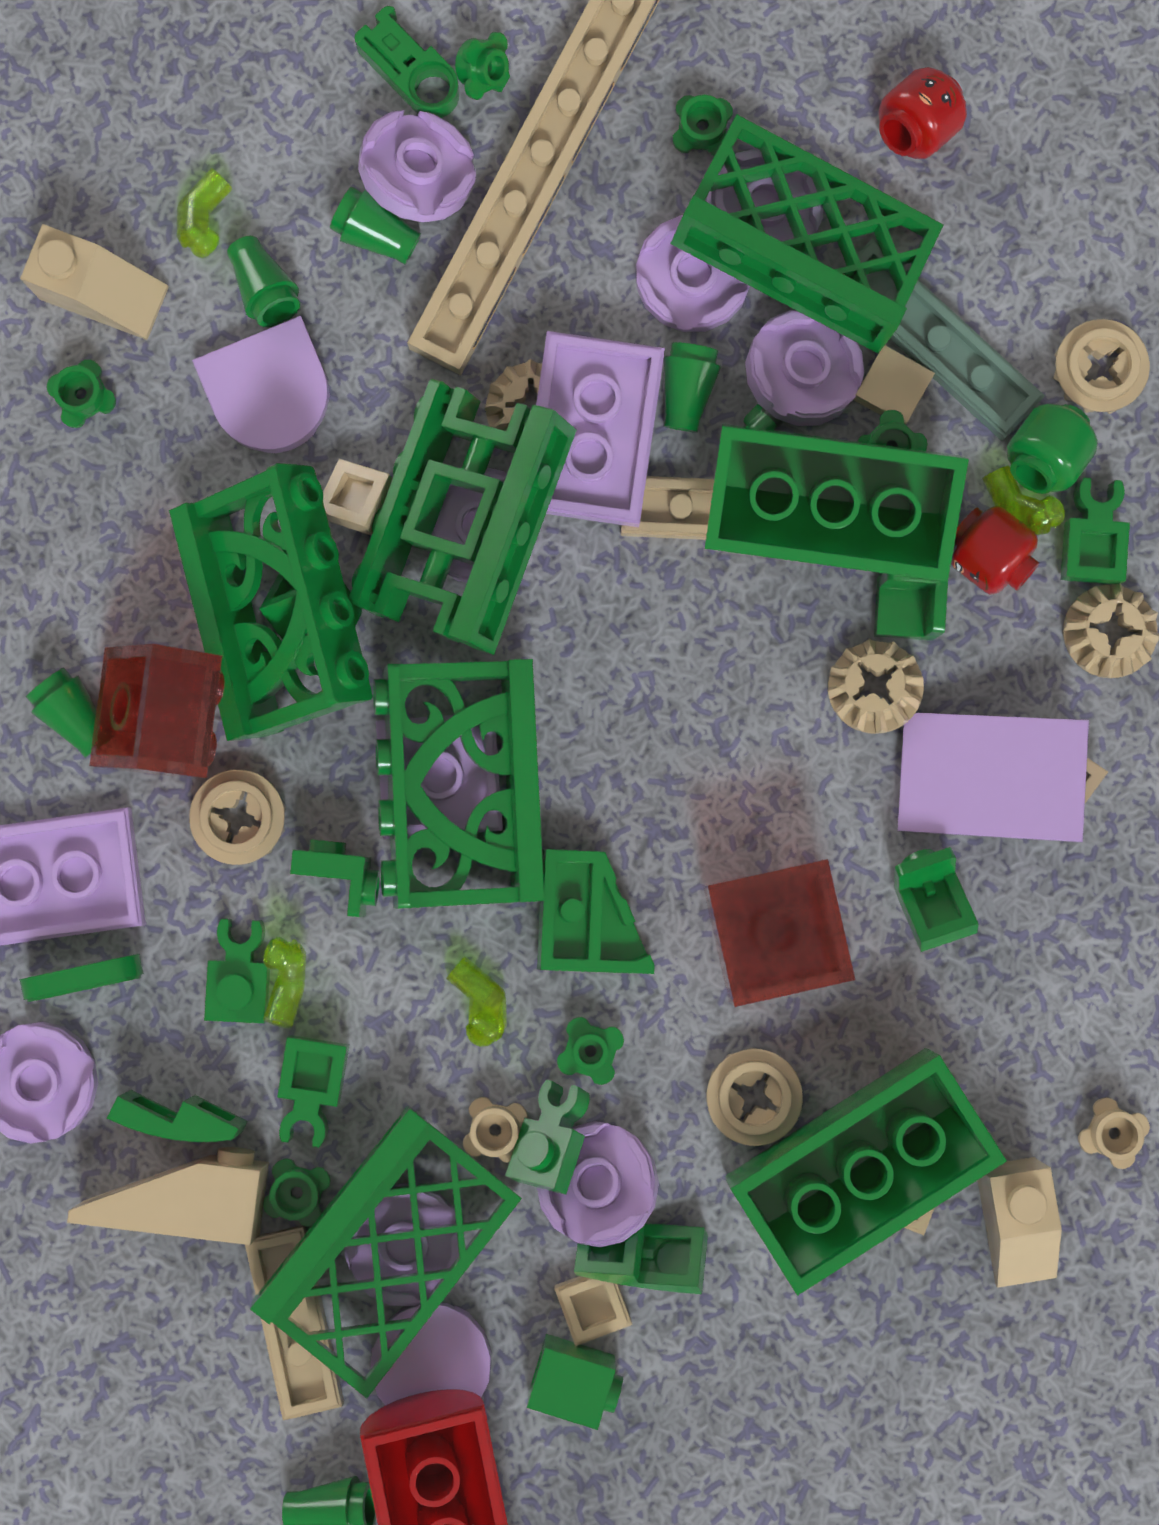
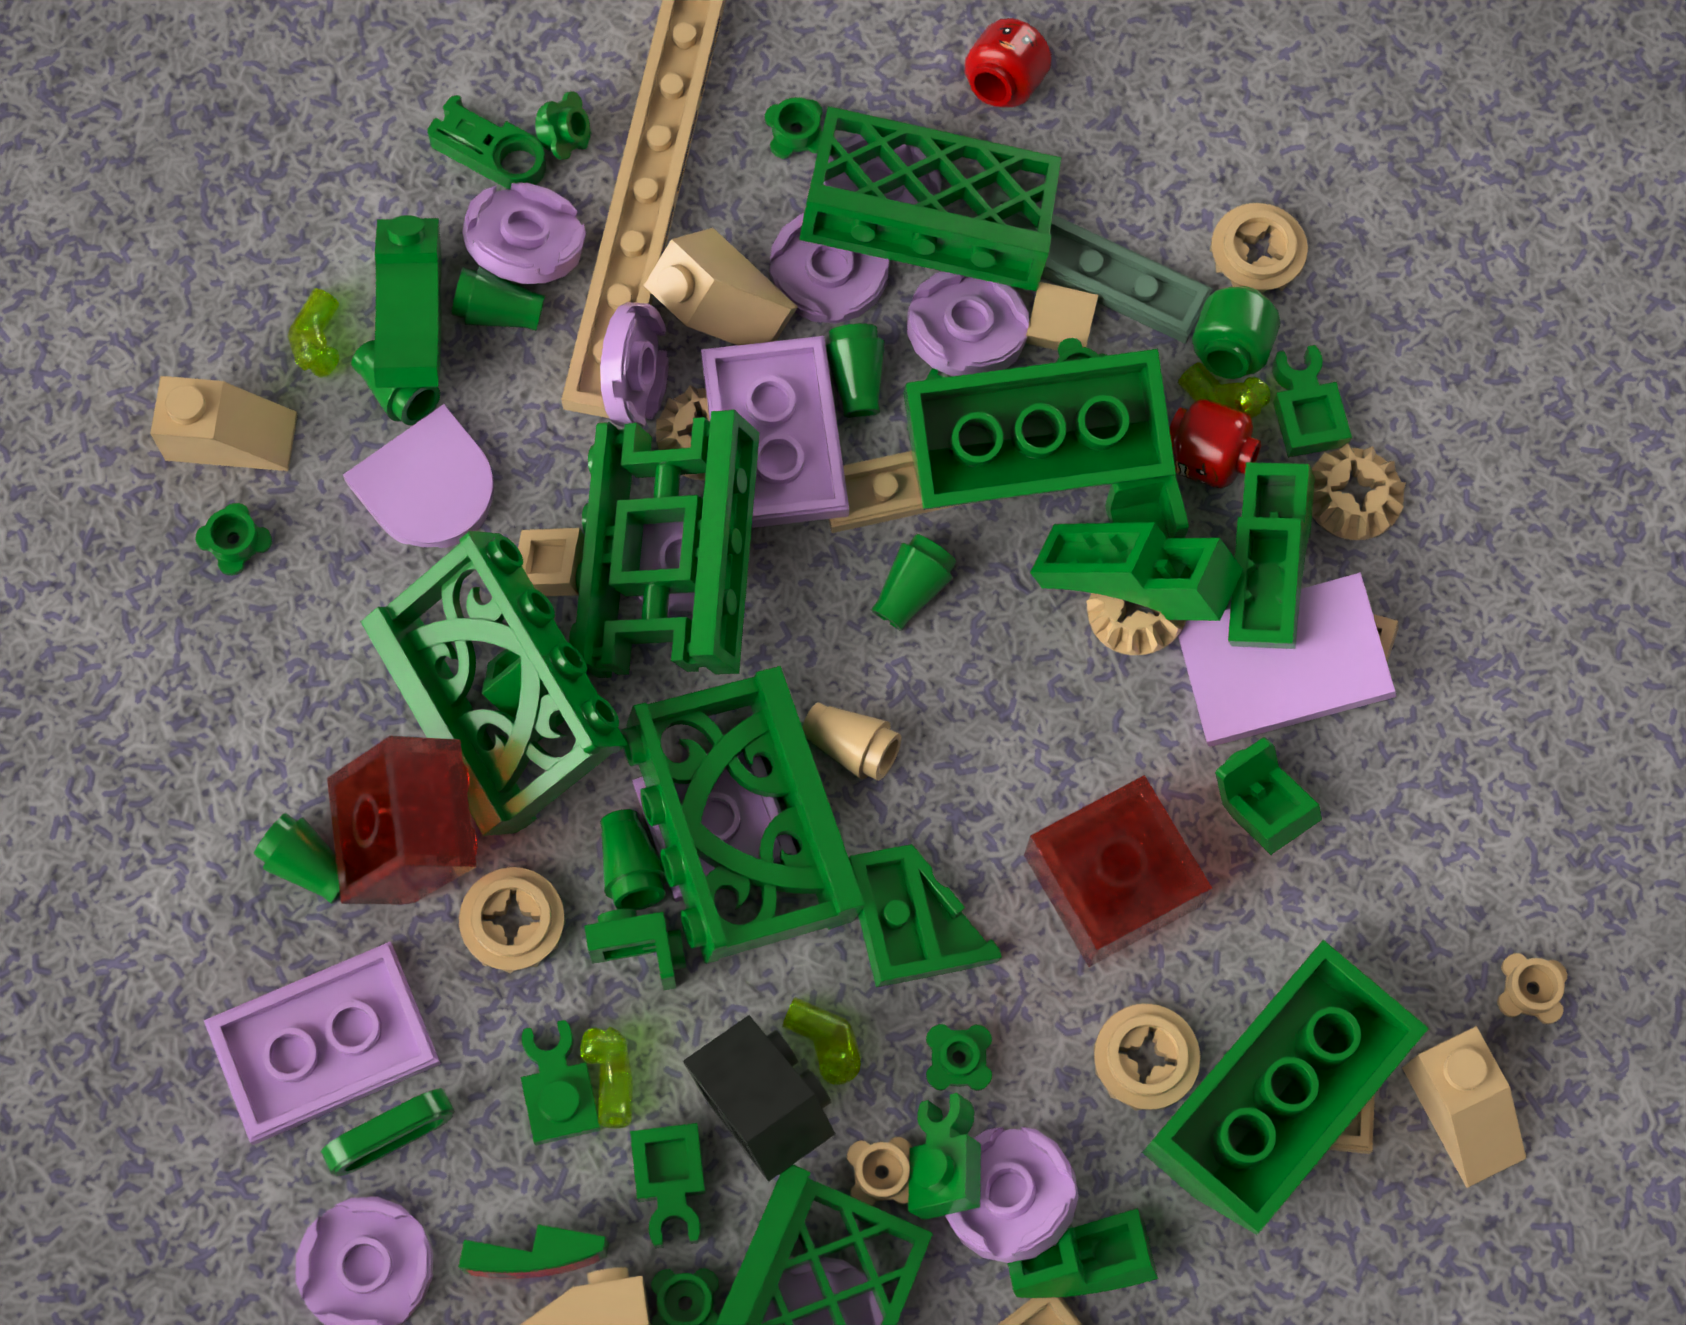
camera: 20 degrees left, 15 degrees down
none -> green slope [373,215,442,388]
none -> lavender tile [600,302,669,428]
none -> green cone [600,809,667,911]
none -> tan slope [644,228,798,345]
none -> pearl dark grey brick [683,1015,836,1182]
none -> tan cone [802,702,901,781]
none -> green cone [871,534,957,631]
none -> green slope [1030,522,1243,621]
none -> green slope [1228,462,1315,649]

